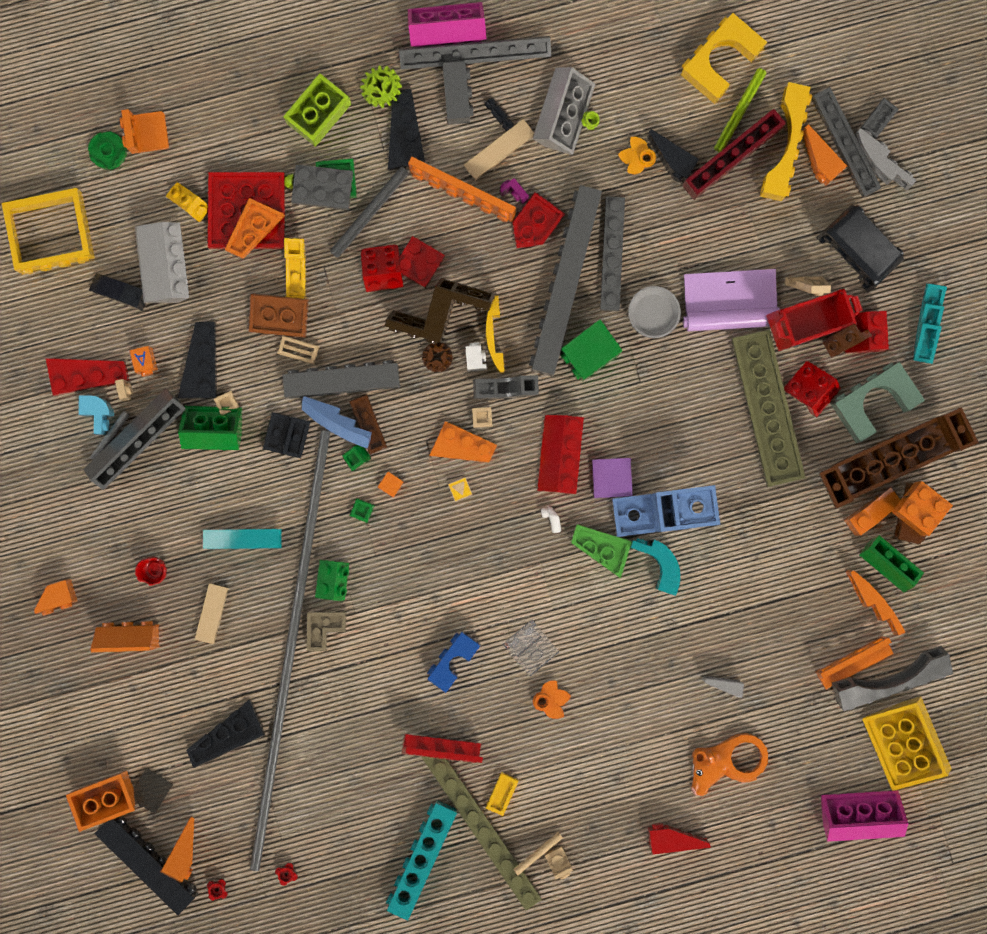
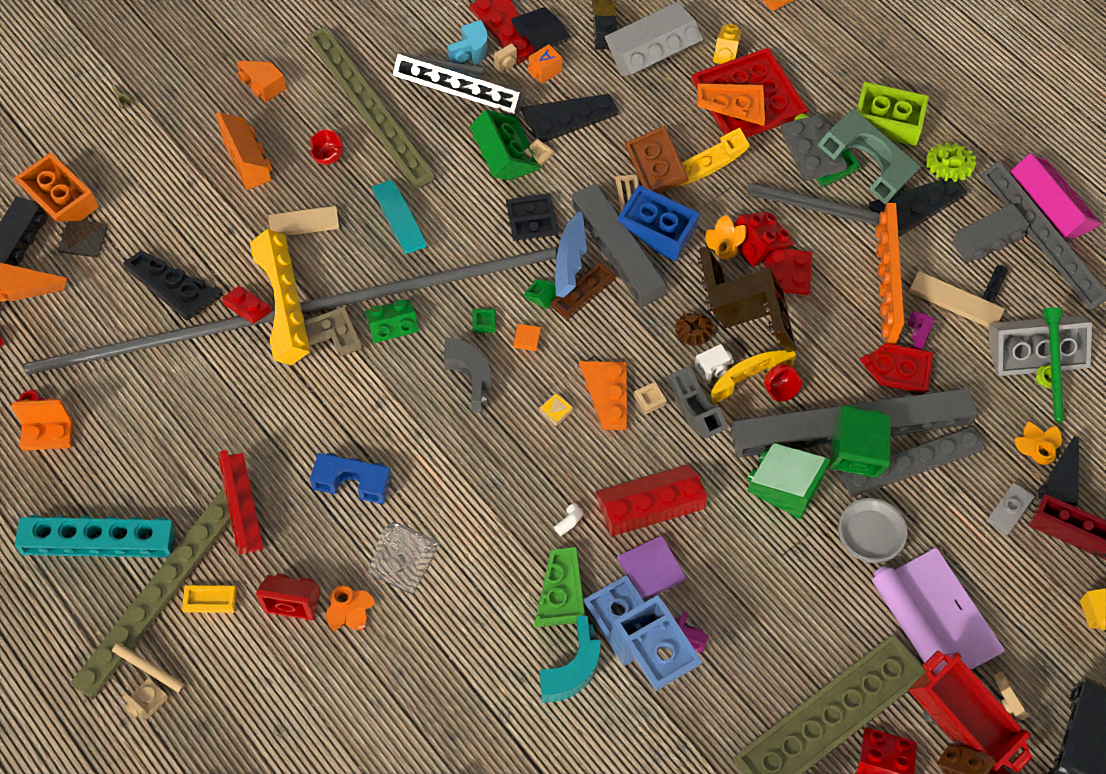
camera: 65 degrees right, 25 degrees down
none -> orange bracket [11,398,74,451]
none -> olive hand [112,85,132,109]
none -> red plate [222,285,271,324]
none -> yellow arch [250,229,310,366]
none -> red slope [256,574,321,621]
none -> olive plate [307,26,434,189]
none -> dark grey arch [444,337,492,413]
none -> black slope [511,7,571,52]
none -> blue slope [617,185,700,262]
none -> magenta bracket [675,611,708,653]
none -> light orange plate [705,215,746,260]
none -> red hair [764,363,802,402]
none -> sand green arch [817,109,920,204]
none -> green slope [829,405,891,478]
none -> light grey plate [986,482,1035,536]
none -> green piece [1042,307,1064,423]

